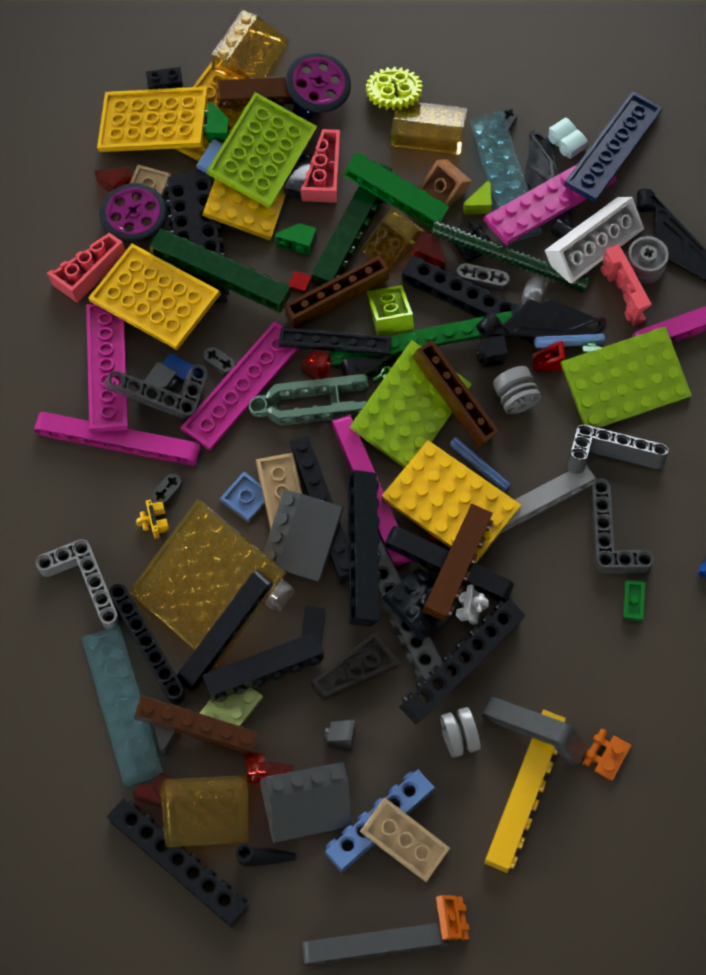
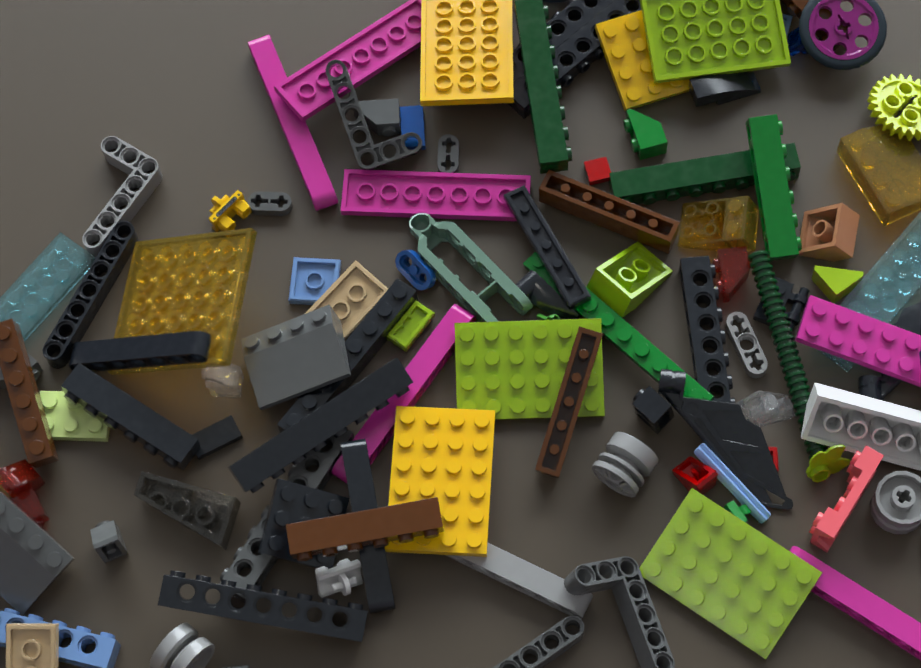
camera: 60 degrees right, 0 degrees up
coral wedge [301,129,341,202] -> none
clear red slope [301,350,331,380] -> none
medium blue axle [450,437,510,492] -> none
none -> lime plate [387,300,435,352]
none -> blue plate [395,250,436,290]
none -> lime plate [806,444,851,482]

